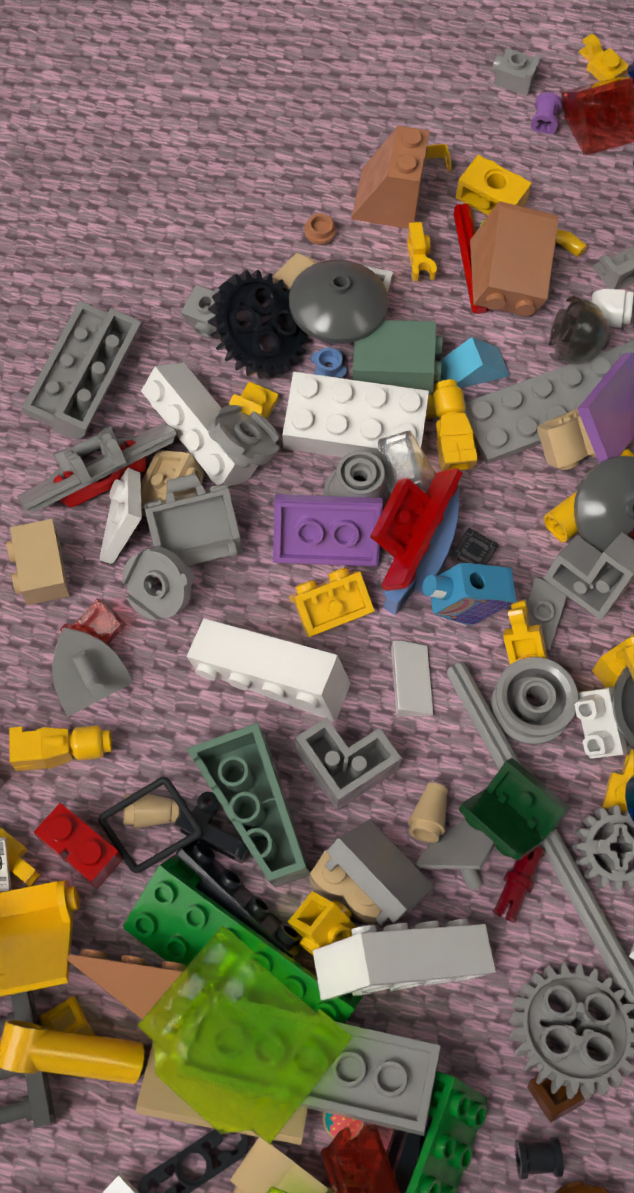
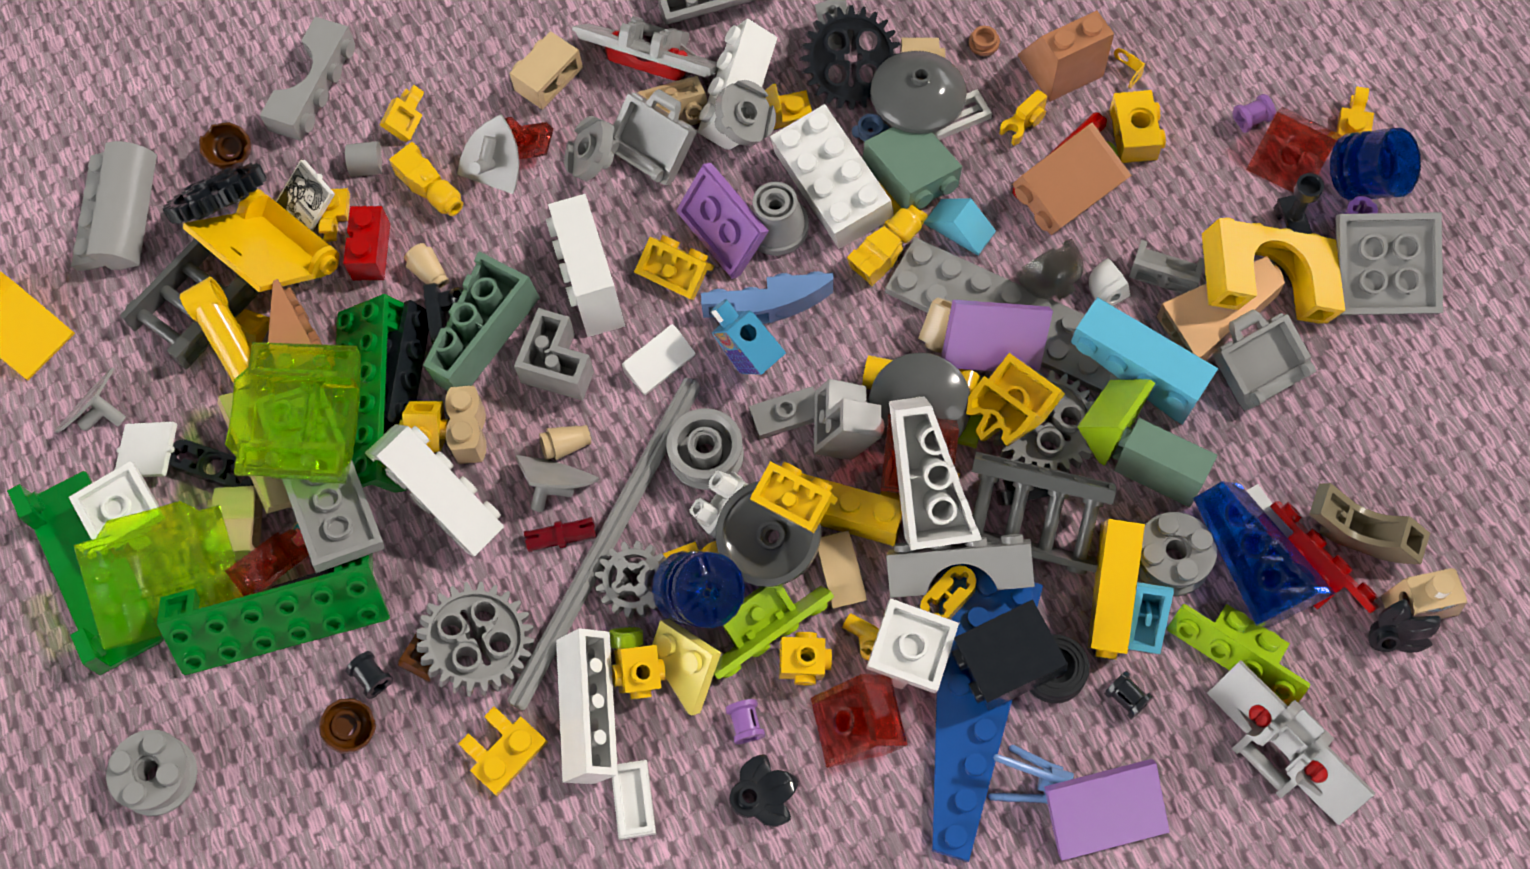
camera: 60 degrees right, 0 degrees up
black piece [98,777,203,873] -> none
white wing [100,468,142,564] -> none
light grey piece [325,819,435,926] -> none
red bracket [370,468,463,591] -> none
clear slope [378,430,436,493] -> none
tile [450,528,499,565] -> none
dark green bracket [459,758,571,861] -> none
light grey brick [492,48,542,96] -> none
yellow plate [503,600,548,665] -> none
yellow arm [555,229,588,258] -> none

